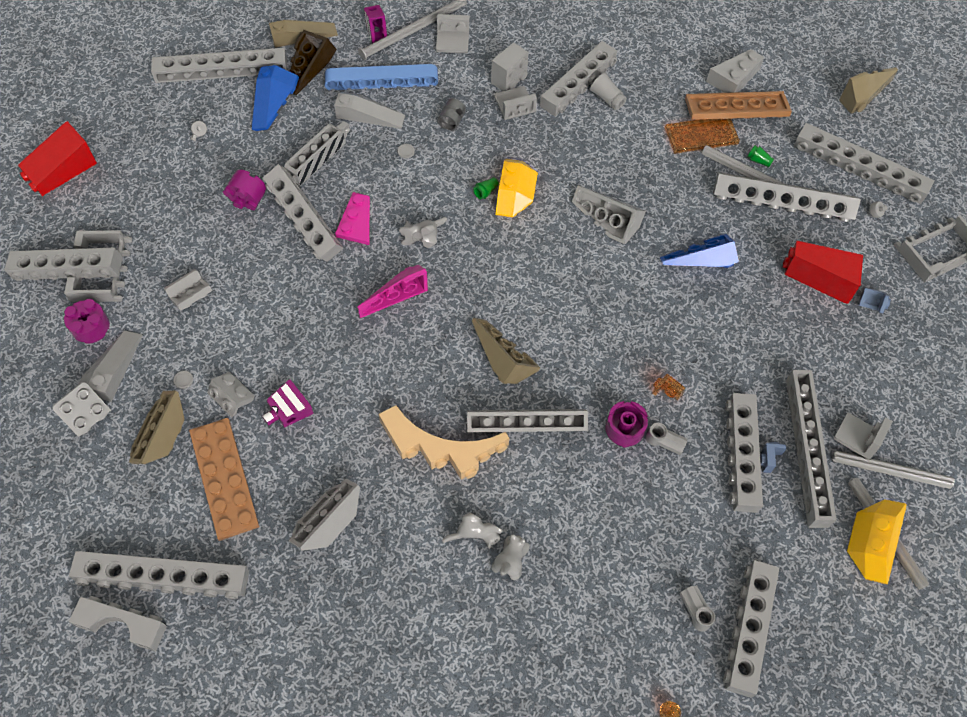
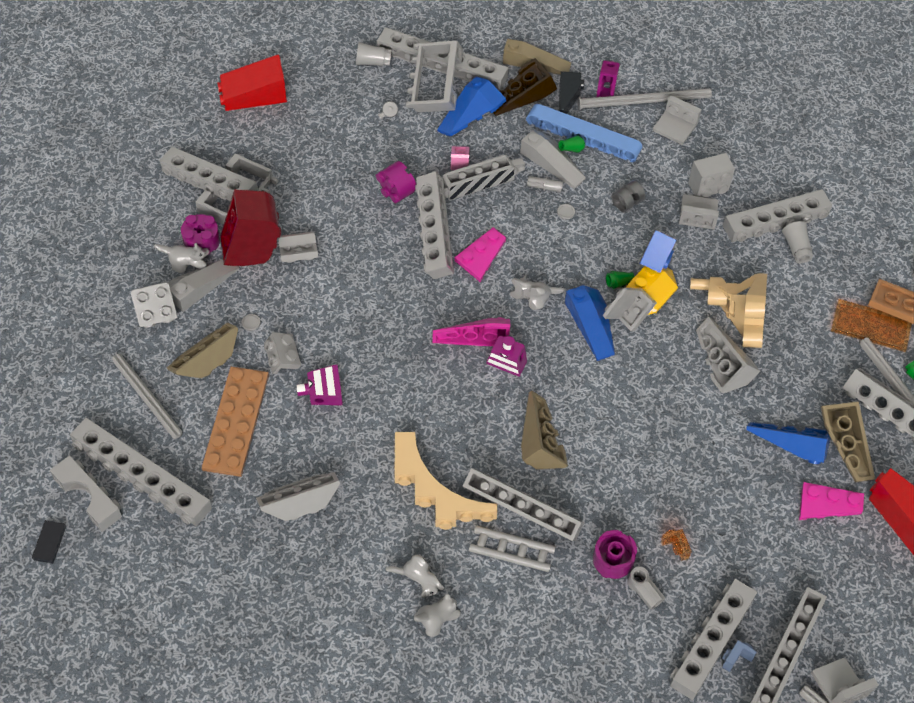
camera: 30 degrees right, 5 degrees down
none -> black tile [32,520,66,564]
none -> light grey axle [112,354,182,439]
none -> light grey animal [154,243,210,273]
none -> dark red brick [220,189,281,266]
none -> light grey plant [356,42,391,66]
none -> light grey hinge [405,41,463,112]
none -> bright pink slope [451,146,469,170]
none -> light grey bar [469,525,556,572]
none -> magenta torso [486,336,527,377]
none -> light grey axle [527,176,563,193]
none -> green cone [558,135,585,153]
none -> black slope [559,71,584,114]
none -> blue wedge [565,285,615,361]
none -> light grey bracket [603,288,657,331]
none -> wedge [640,230,676,273]
none -> tan connector [690,273,767,348]
none -> dark pink wing [799,482,864,520]
none -> dark tan wedge [821,402,875,482]

